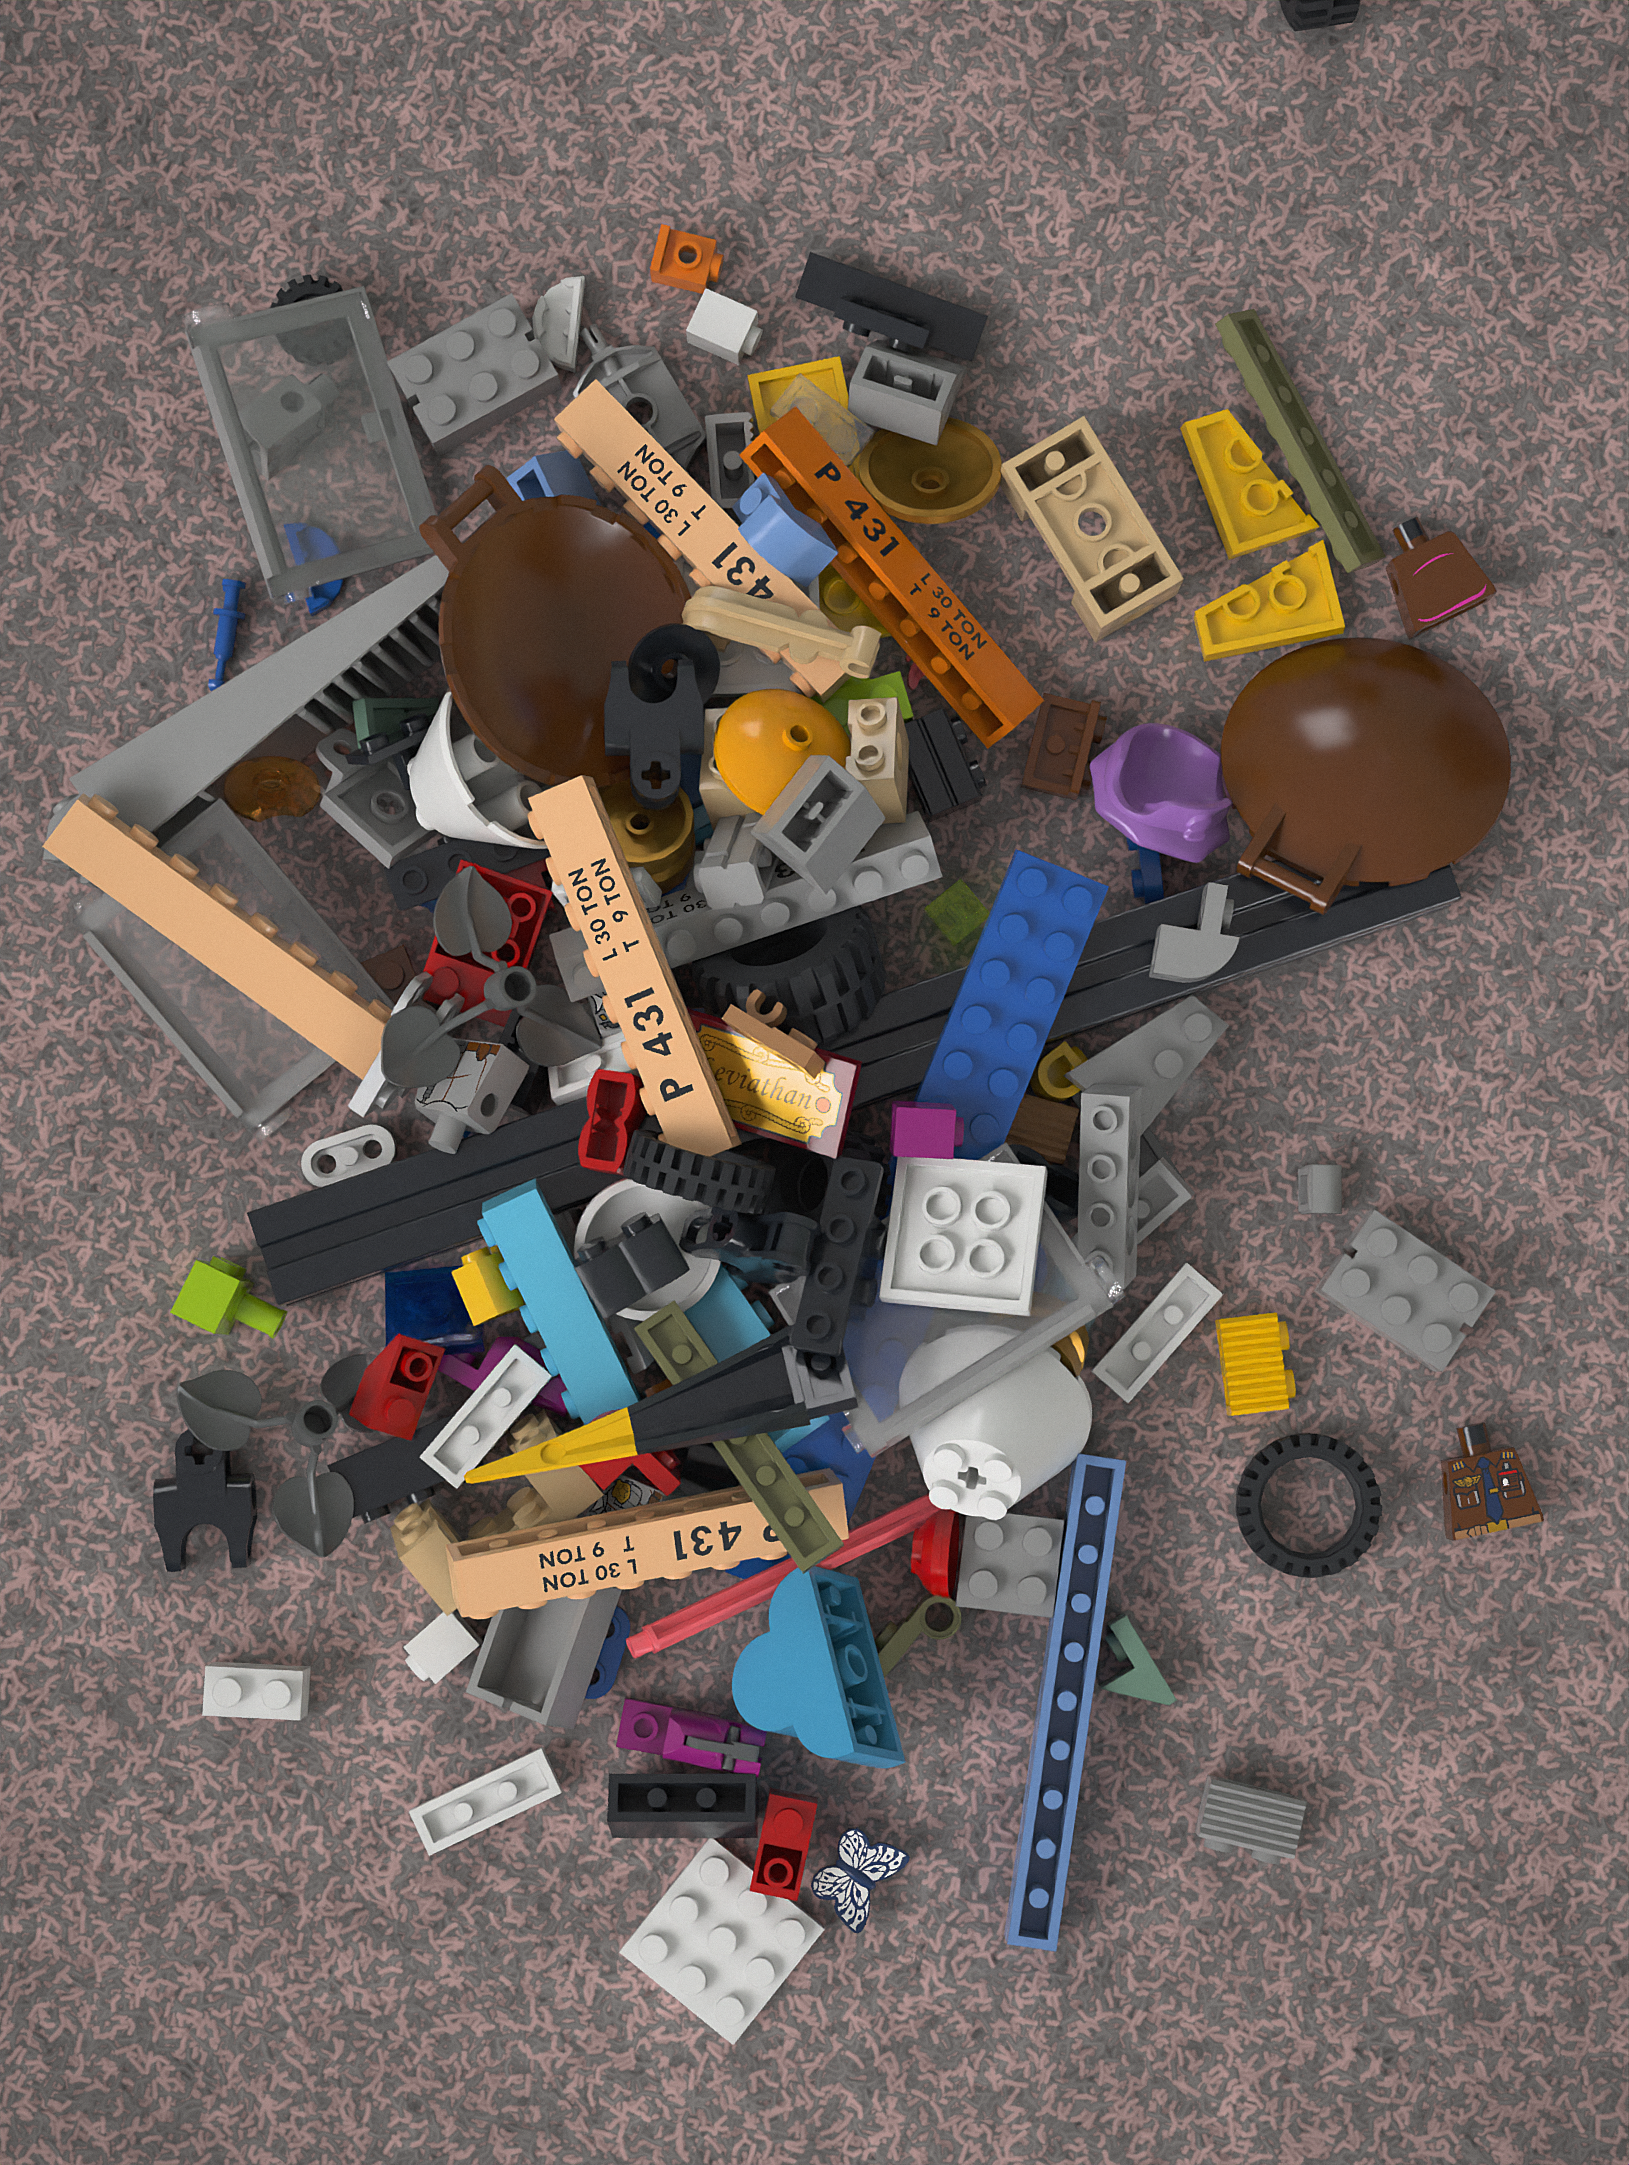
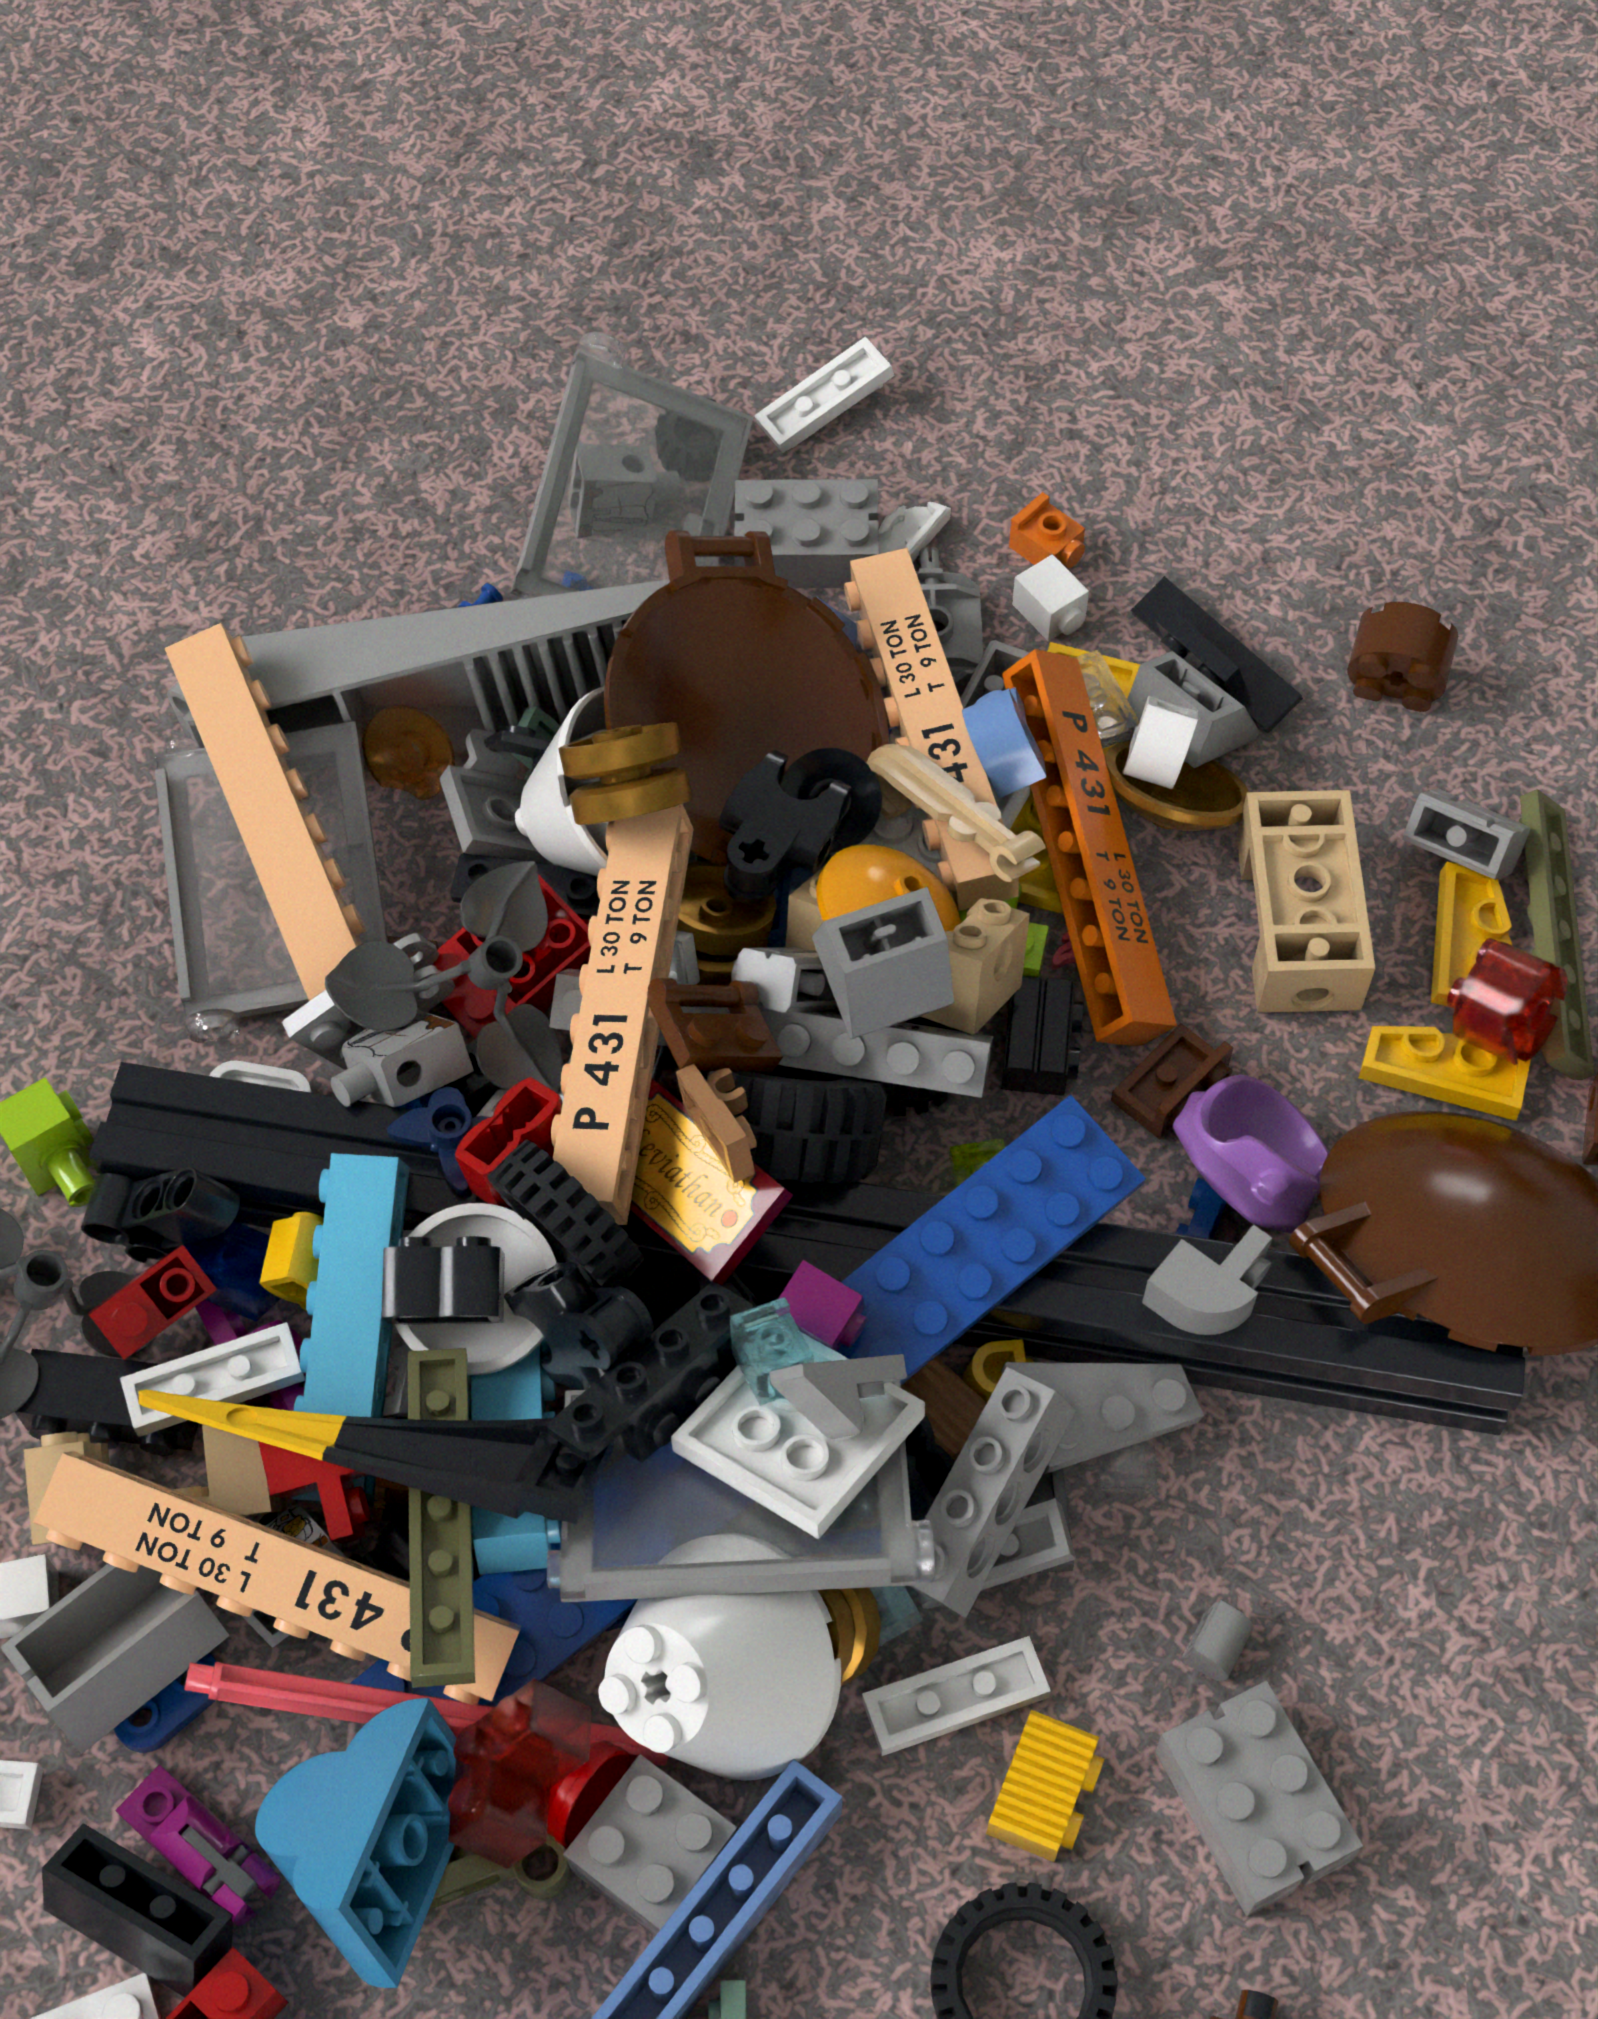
camera: 30 degrees right, 25 degrees down
none -> black piece [81,1167,240,1263]
none -> dark blue animal [387,1086,489,1196]
none -> clear red brick [448,1678,592,1869]
none -> pearl gold wheel [558,722,693,825]
none -> reddish brown plate [647,978,783,1072]
none -> clear light blue brick [730,1297,814,1406]
none -> white hinge [754,336,894,453]
none -> light grey slope [769,1354,907,1439]
none -> white brick [1122,696,1198,789]
none -> reddish brown brick [1347,602,1458,712]
none -> light grey brick [1402,788,1530,880]
none -> clear red brick [1447,938,1568,1065]

